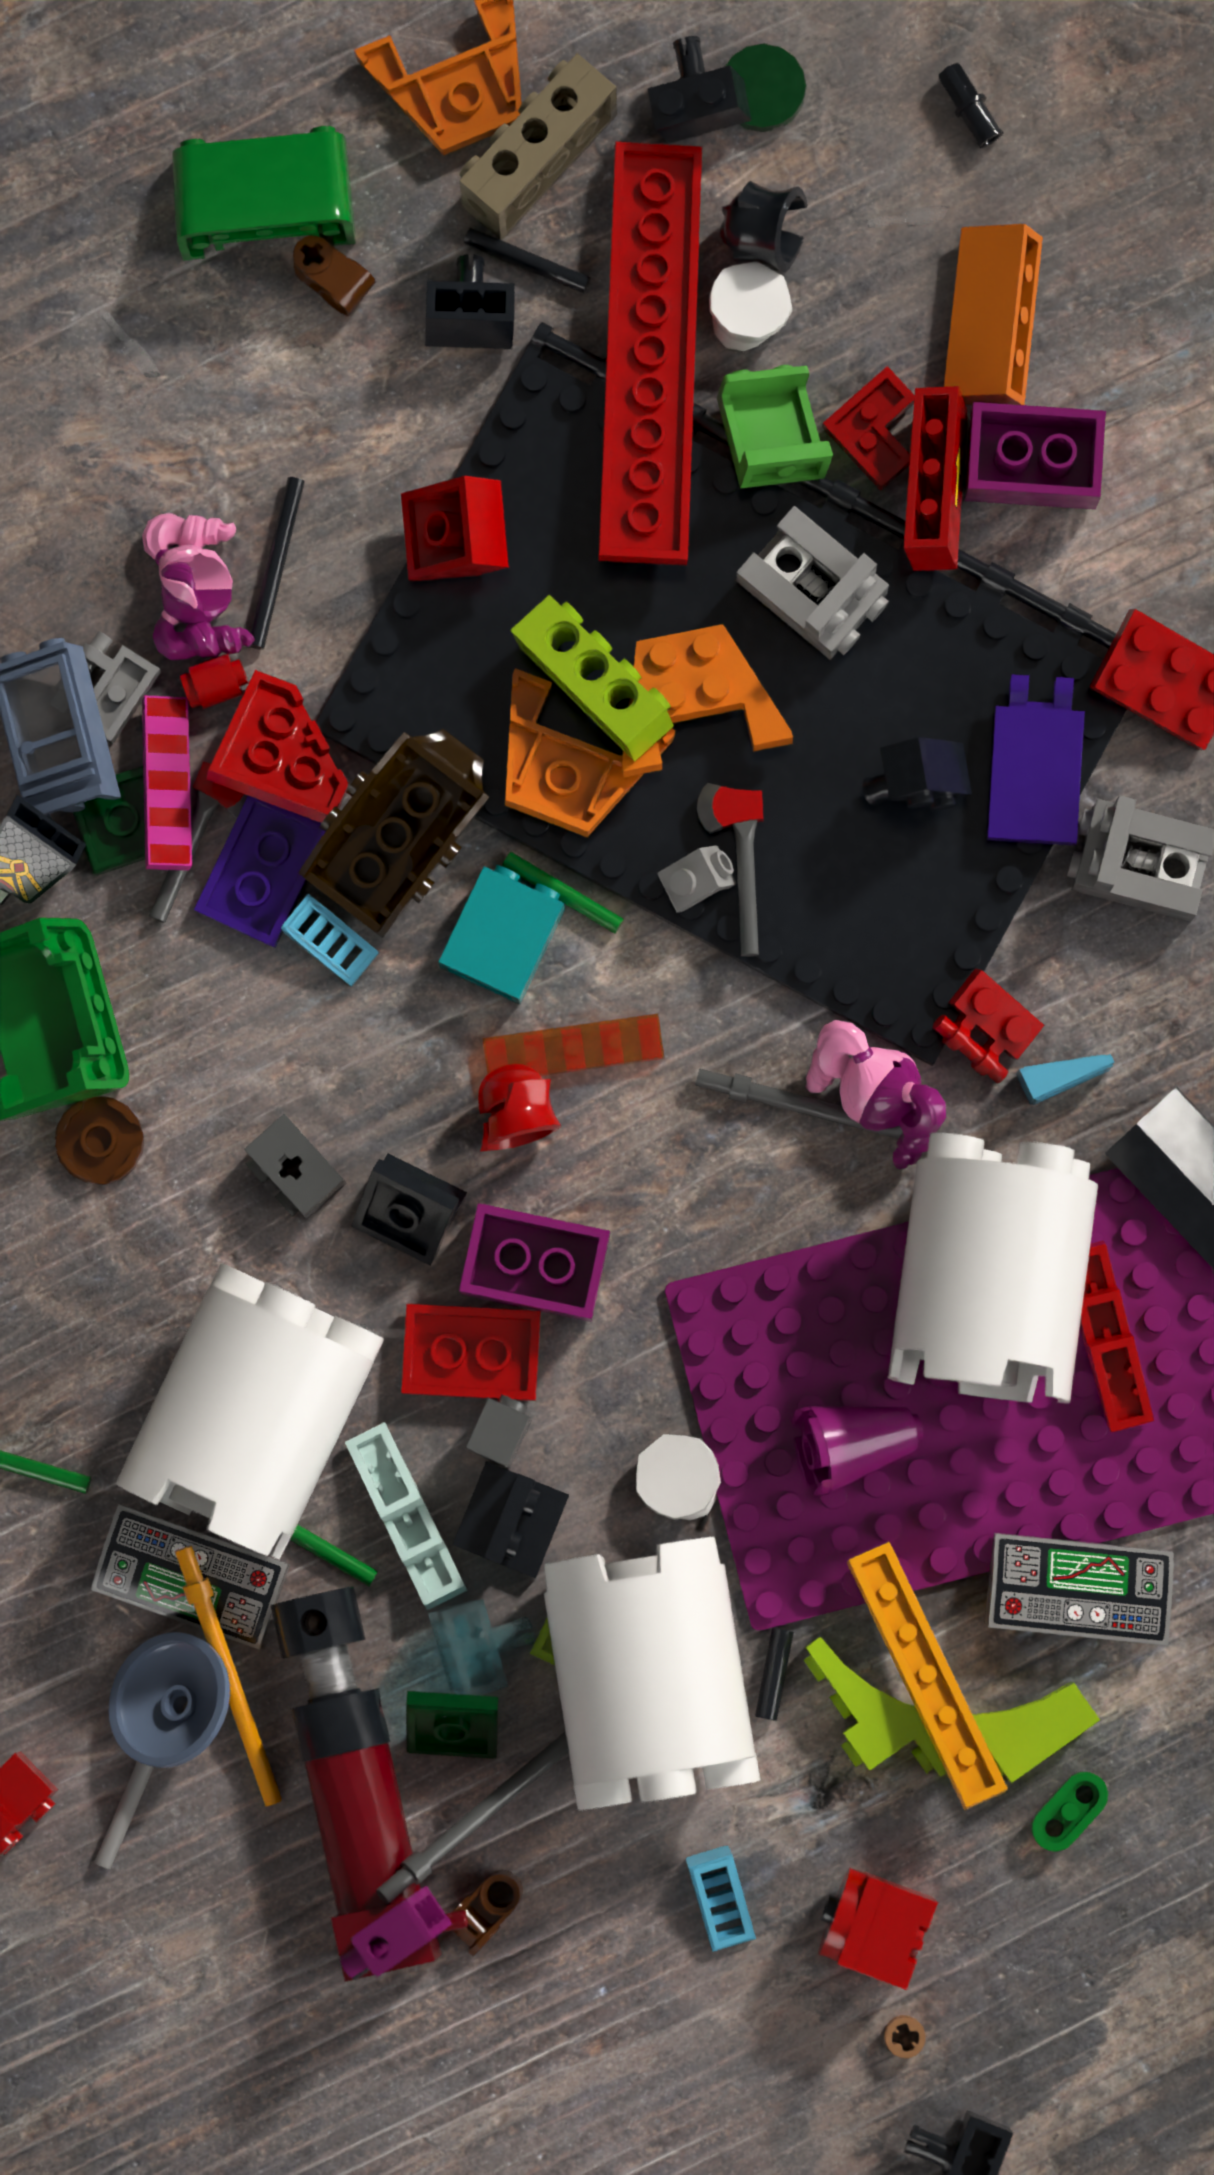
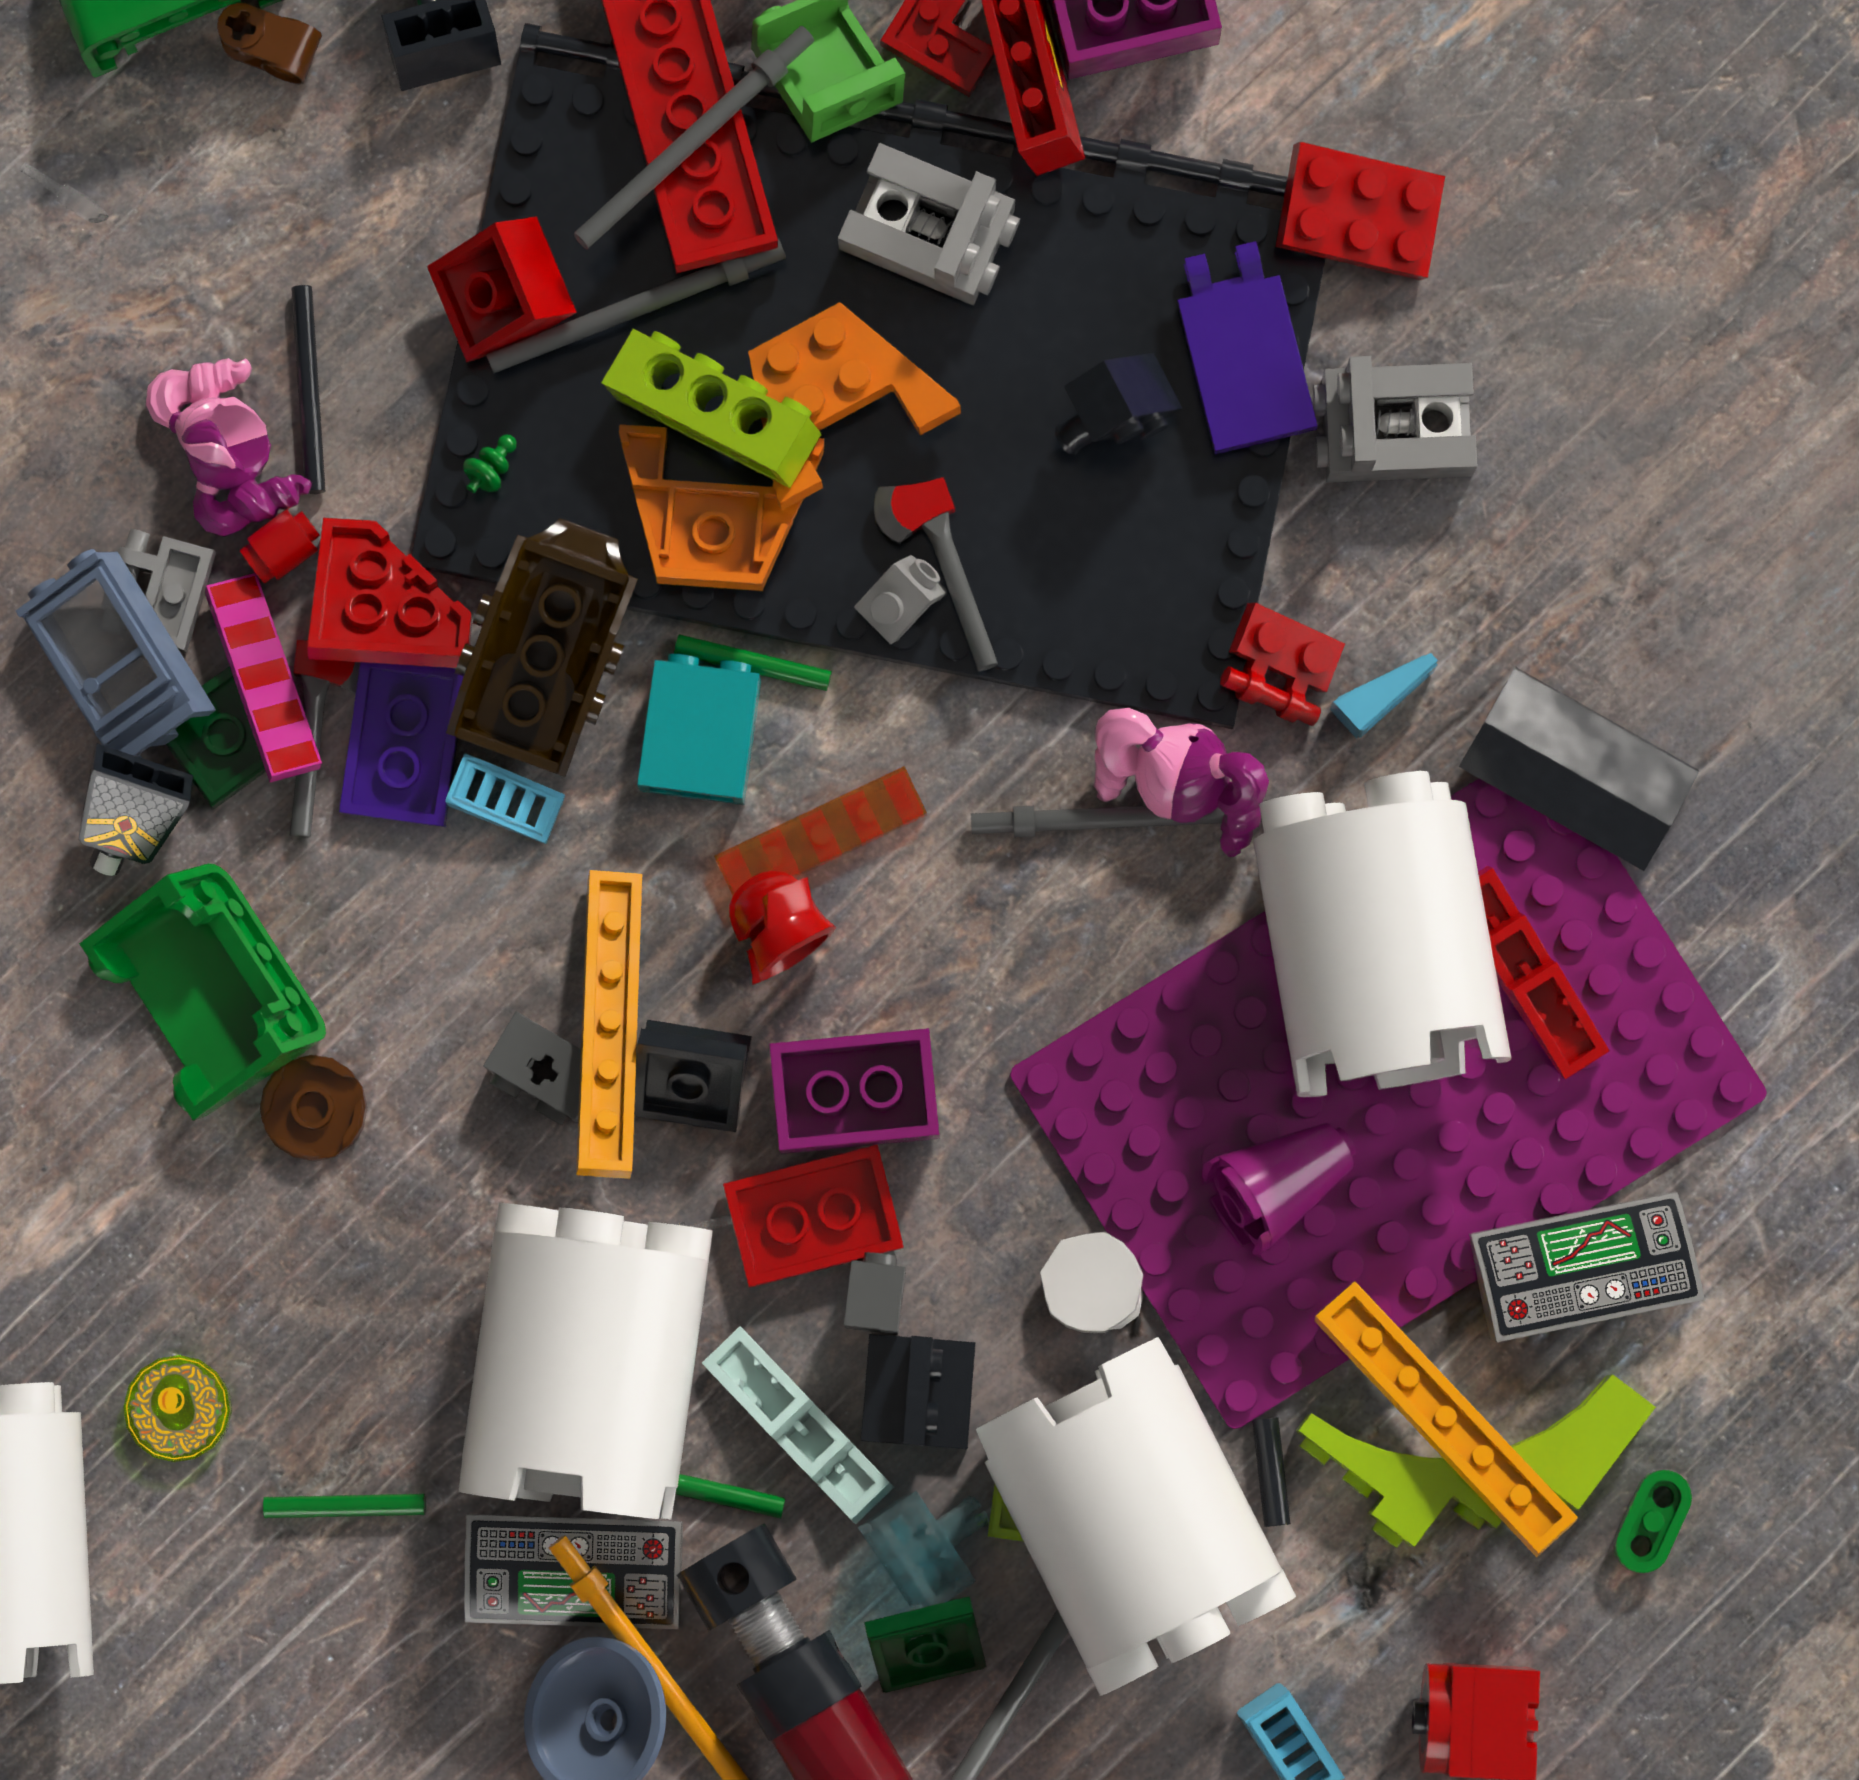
camera: 20 degrees left, 0 degrees up
none -> green hair [463,434,517,493]
none -> dark grey bar [486,239,786,373]
none -> dark grey bar [573,26,814,249]
none -> light orange plate [576,870,642,1179]

